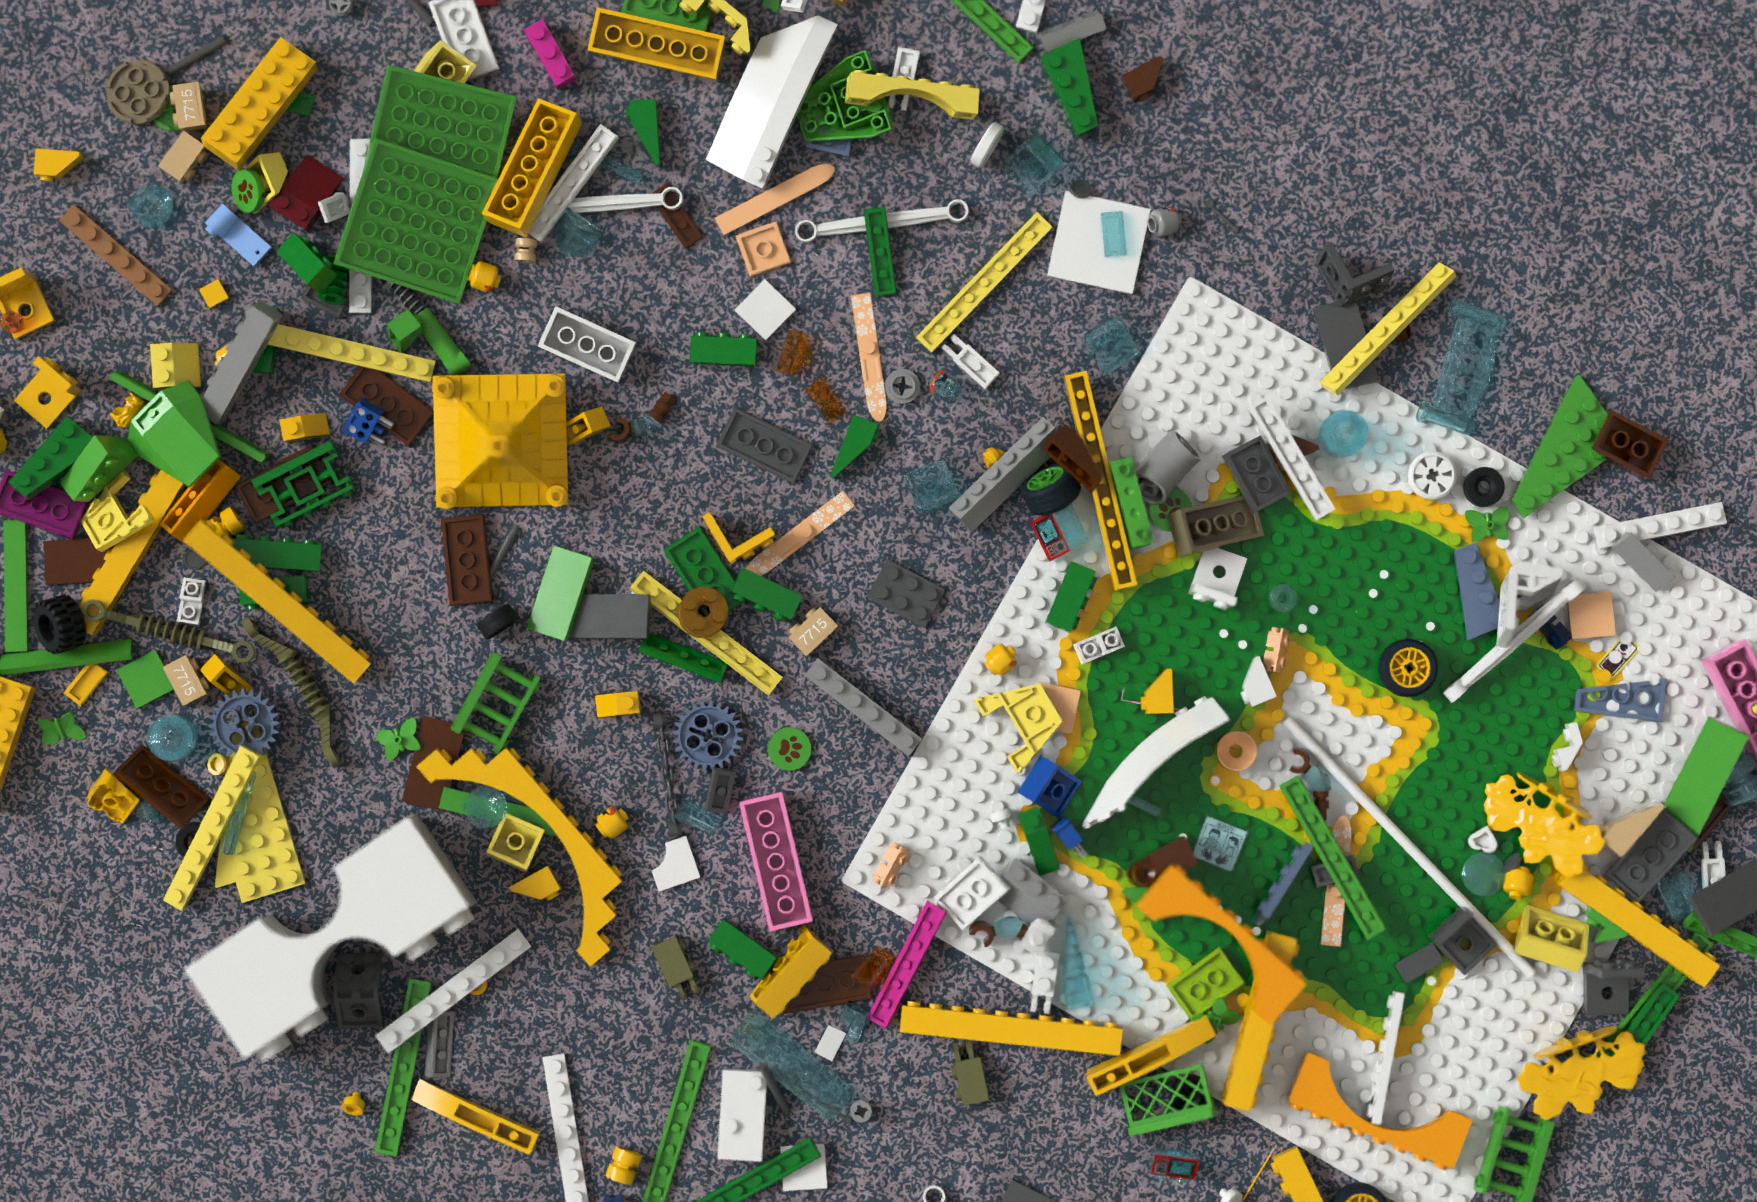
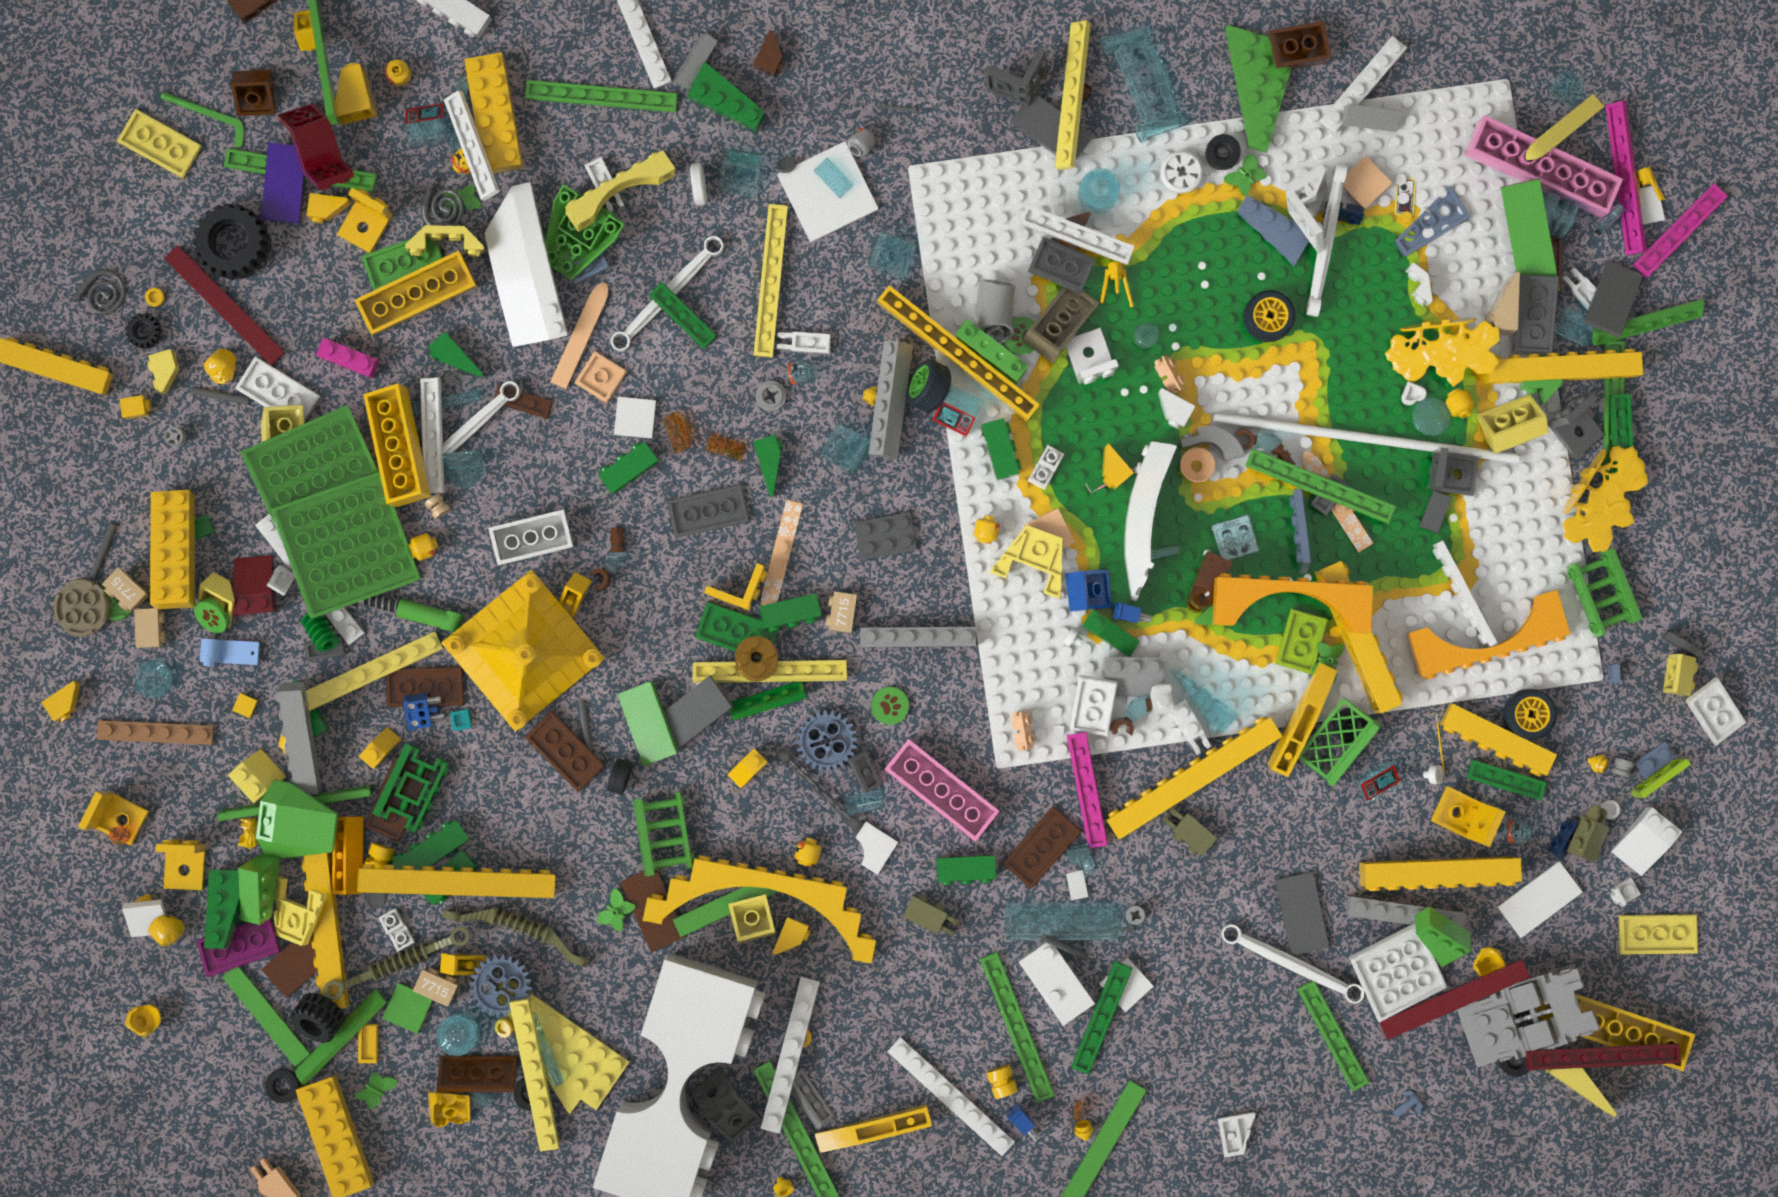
camera: 35 degrees left, 0 degrees up
green brick [276,232,338,294] -> none
bright green slope [387,309,422,353] -> none
clear light blue dish [463,784,507,829] -> none
yellow wedge [750,924,832,1019] -> none
light nougat piece [851,293,887,422] -> none
clear orange slope [851,946,895,989] -> none
reddish brown slope [1043,424,1102,493] -> none
dark grey piece [1502,853,1522,873] -> none
none -> teal tile [450,709,472,731]
none -> yellow plant [1100,262,1134,308]
none -> light grey arch [1179,426,1245,461]

